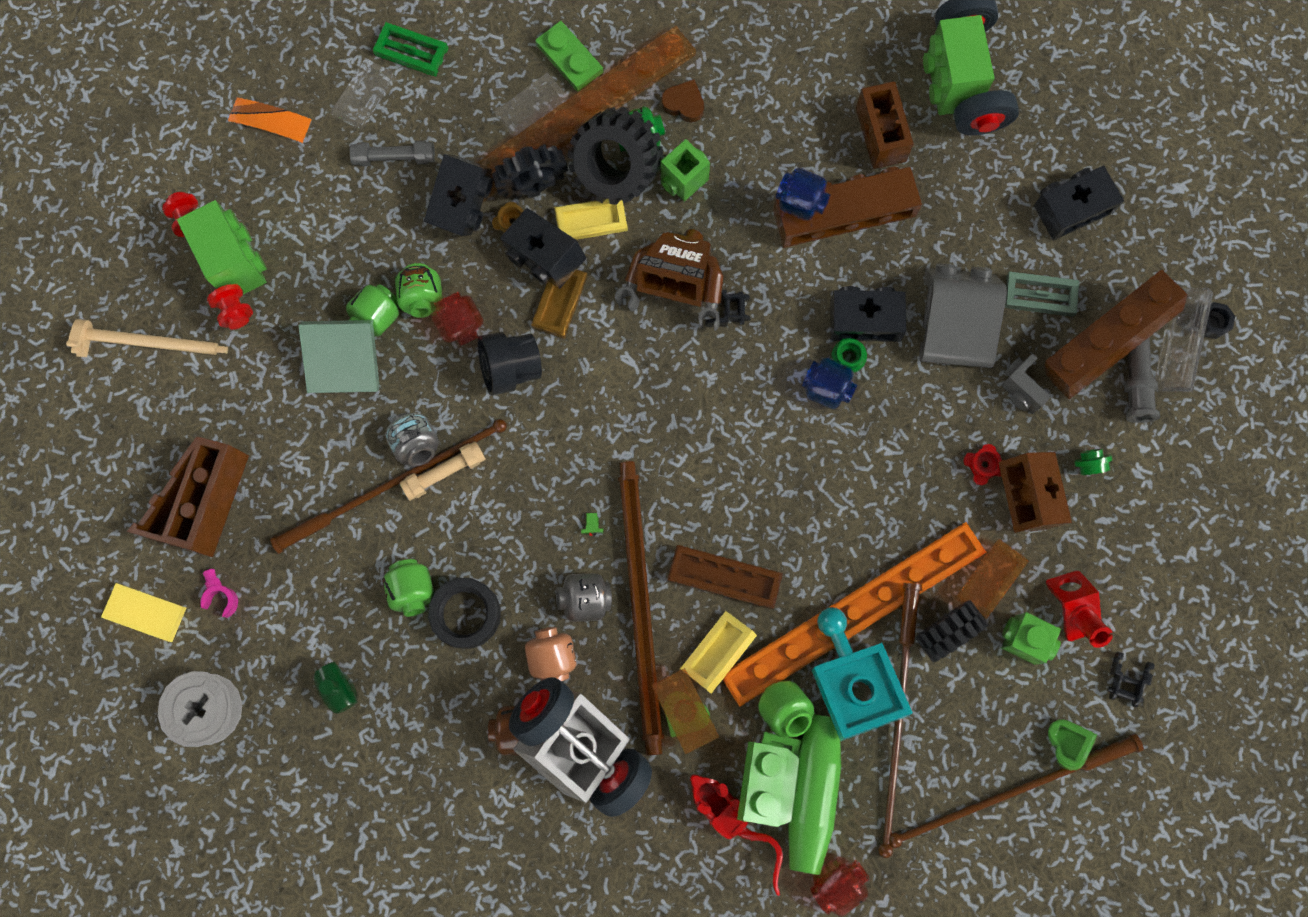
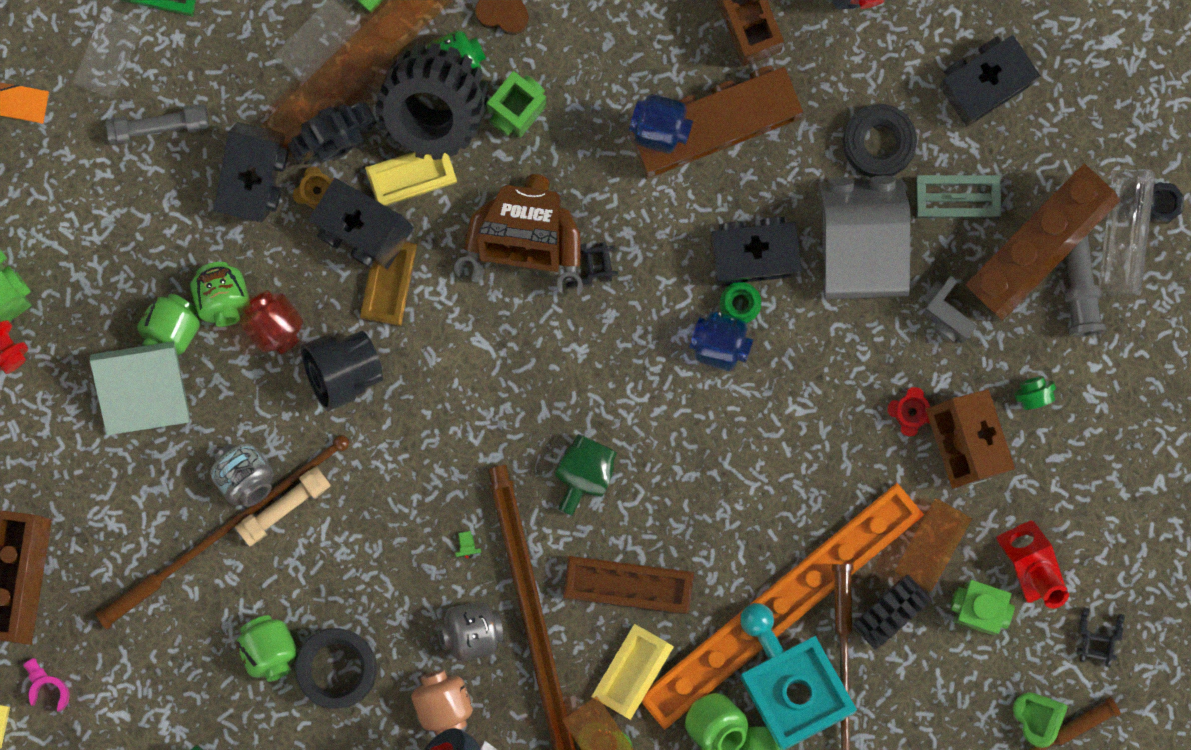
camera: 15 degrees left, 5 degrees up
none -> dark green piece [554,434,618,516]
none -> black tyre [842,103,918,177]

